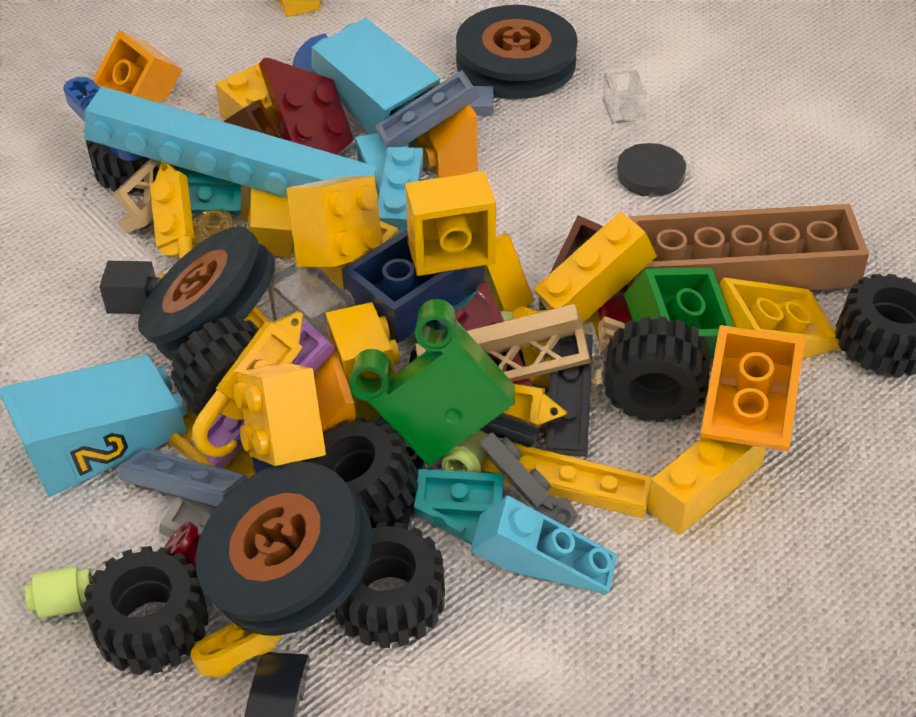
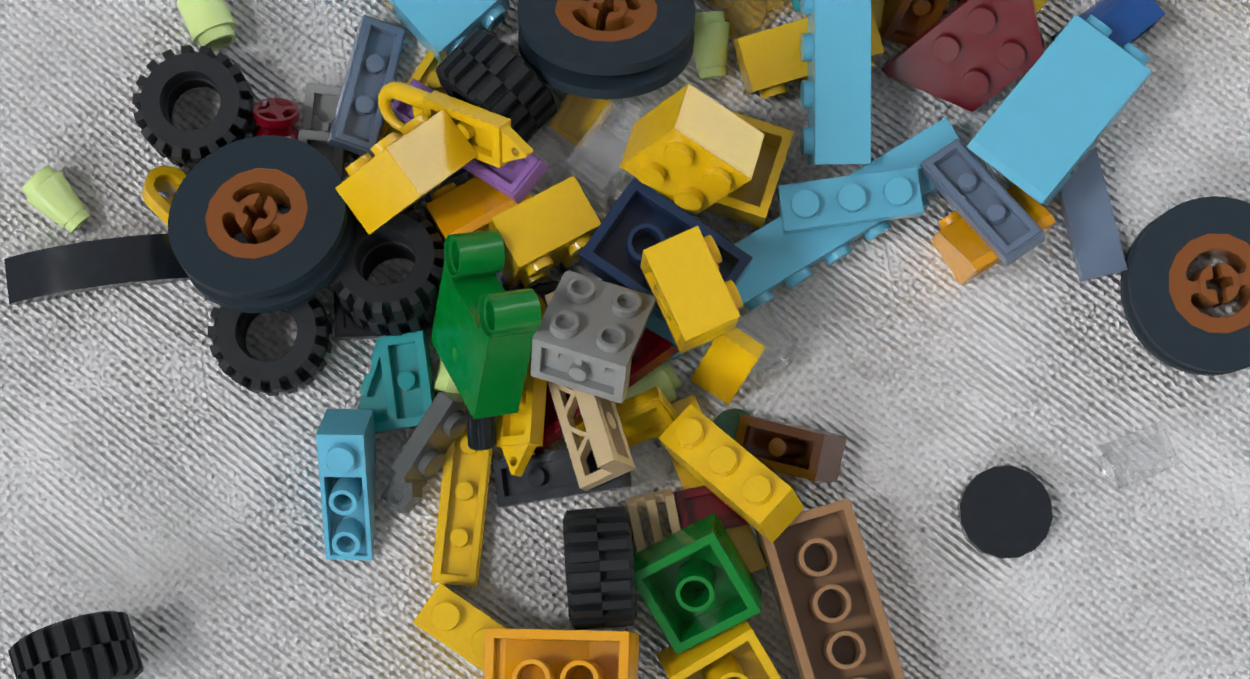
camera: 70 degrees right, 35 degrees up
none -> light grey bracket [530,271,656,404]

